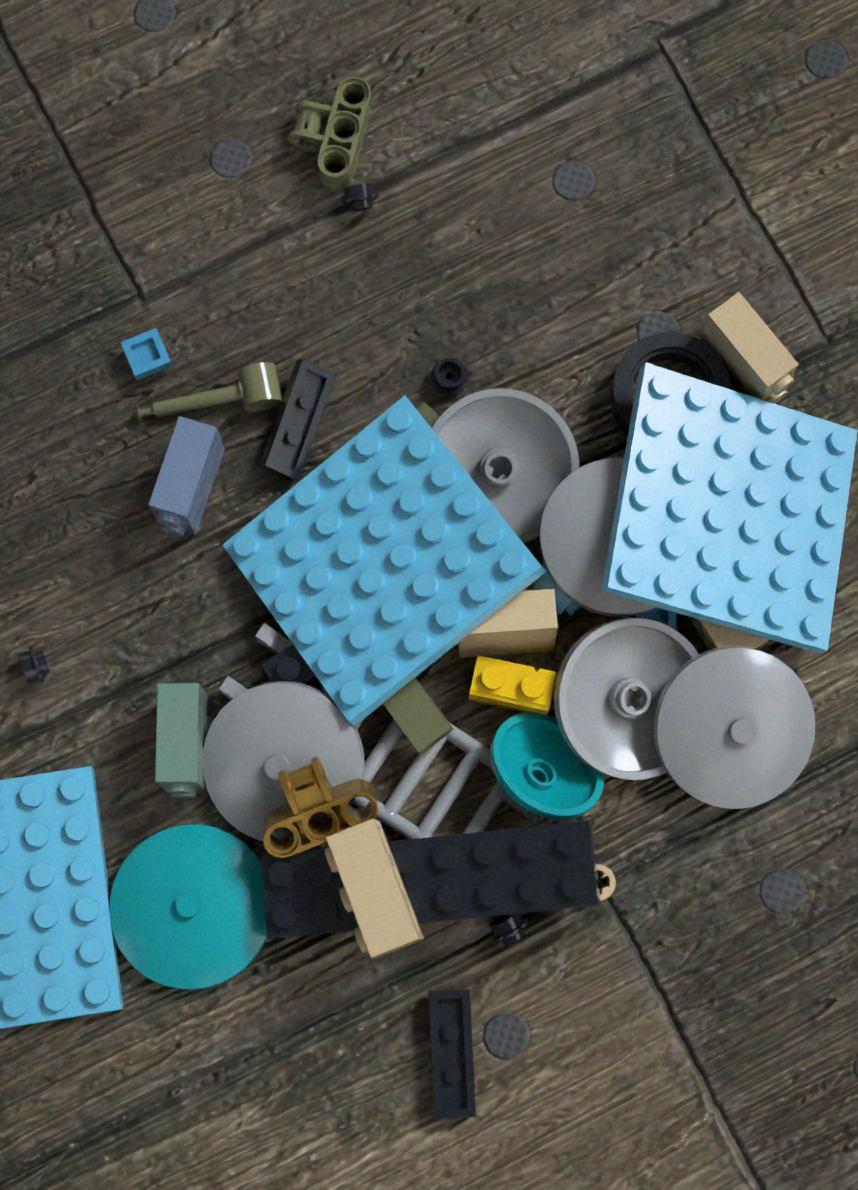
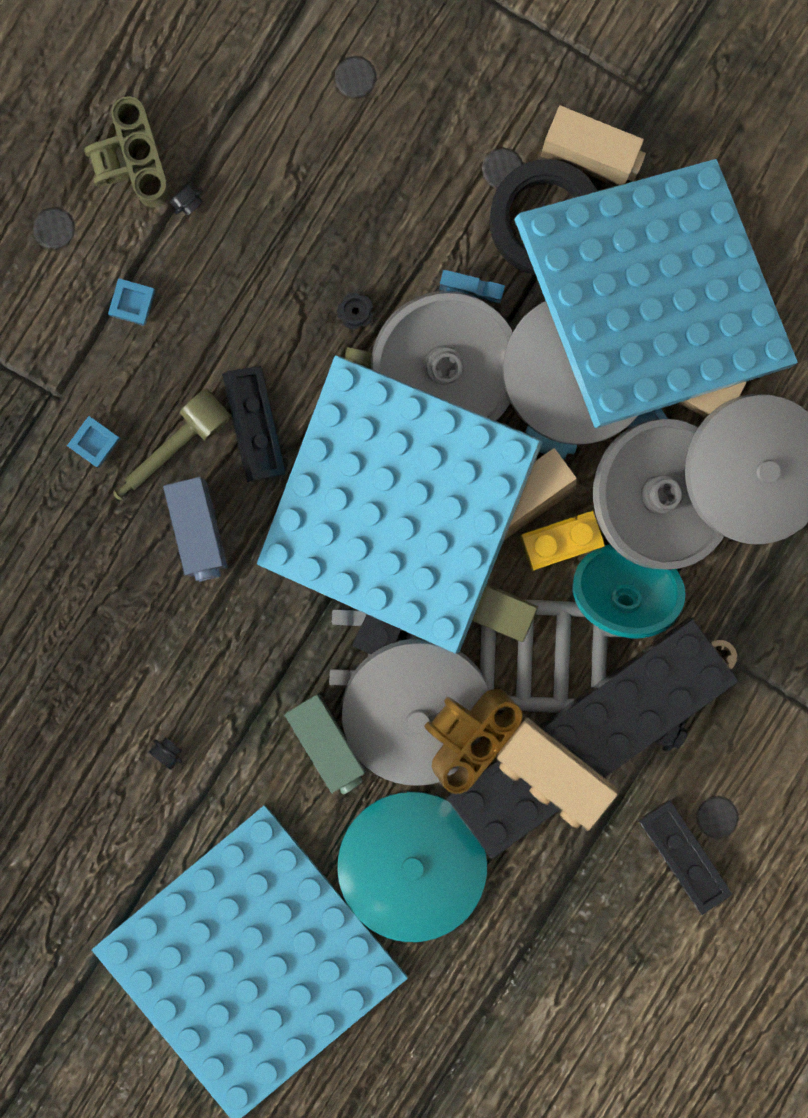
camera: 30 degrees left, 10 degrees up
none -> dark azure plate [108,278,156,326]
none -> dark azure plate [439,270,505,303]

